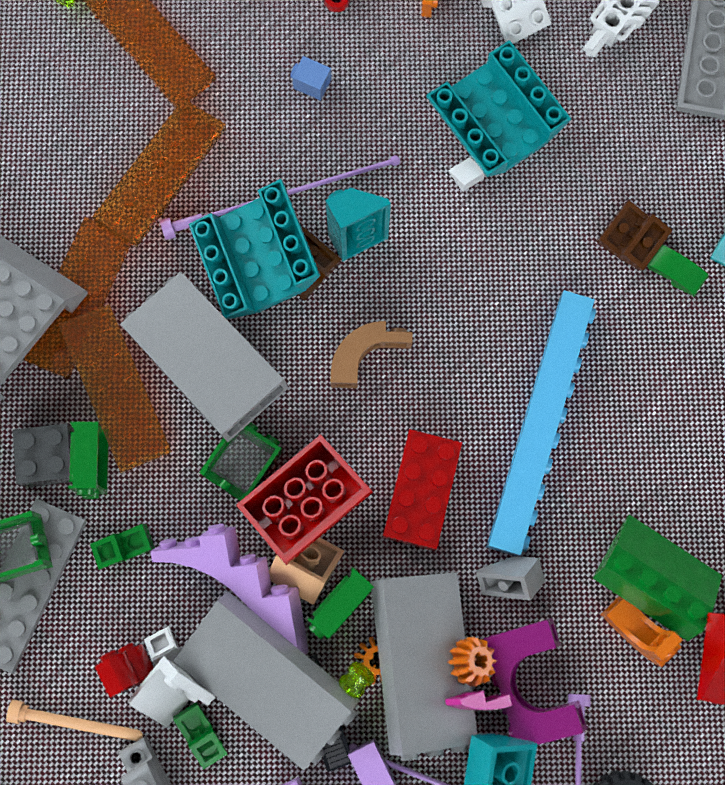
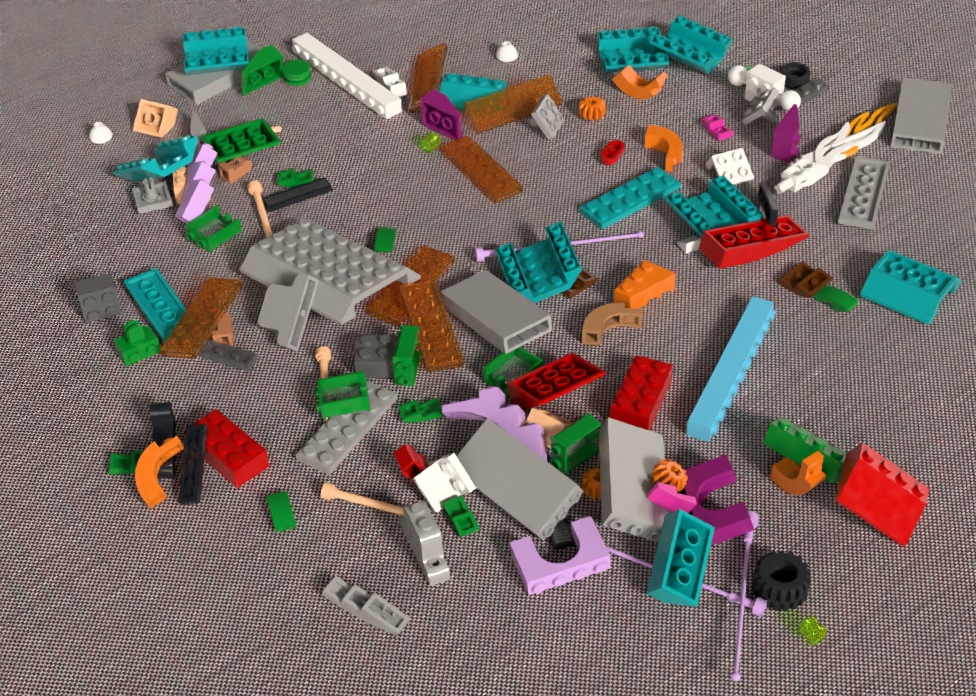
camera: 10 degrees right, 35 degrees down
clear orange plate [92,98,226,247] -> none
medium blue brick [290,56,332,101] -> none
teal slope [325,188,391,262] -> none
clear neon green wheel [339,662,375,699] -> none
light grey slope [476,556,545,600] -> none
none -> green slope [375,227,397,252]
none -> teal plate [579,167,681,230]
none -> orange wedge [614,260,676,309]
none -> red slope [698,215,809,269]
none -> black tile [758,180,779,226]

